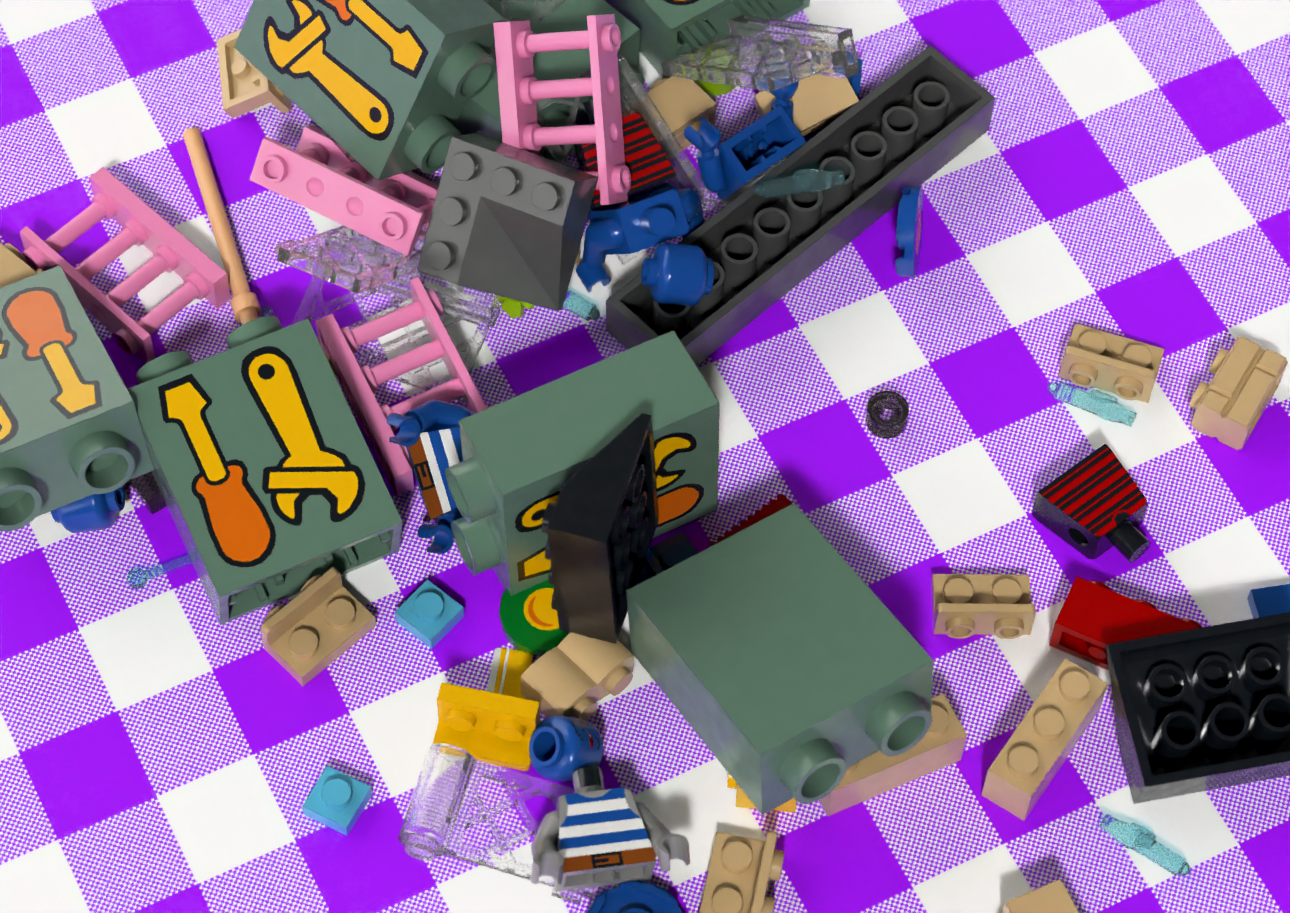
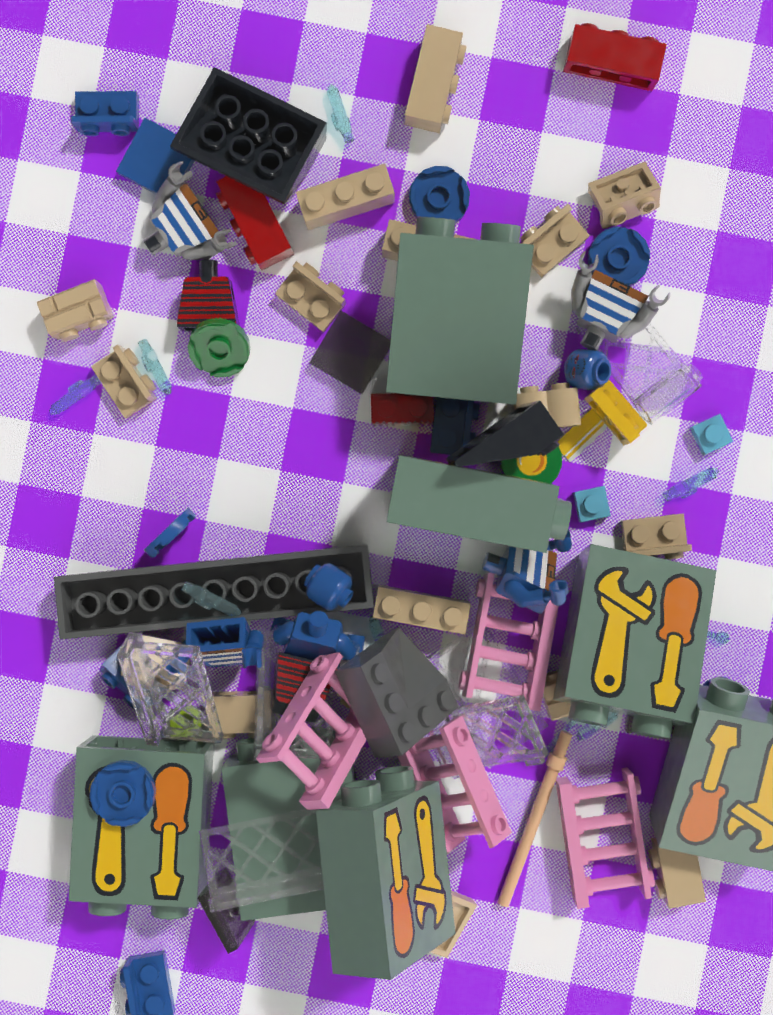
camera: 145 degrees left, 30 degrees up
clear smoke bush [865,391,909,439] -> none
none -> clear light blue piece [49,374,101,415]
none -> torso [143,161,237,260]
none -> green tile [187,318,251,378]
none -> clear smoke tile [309,311,391,395]
none -> tan brick [373,585,471,635]
none -> blue tile [409,166,470,223]
none -> clear light blue piece [662,467,719,502]

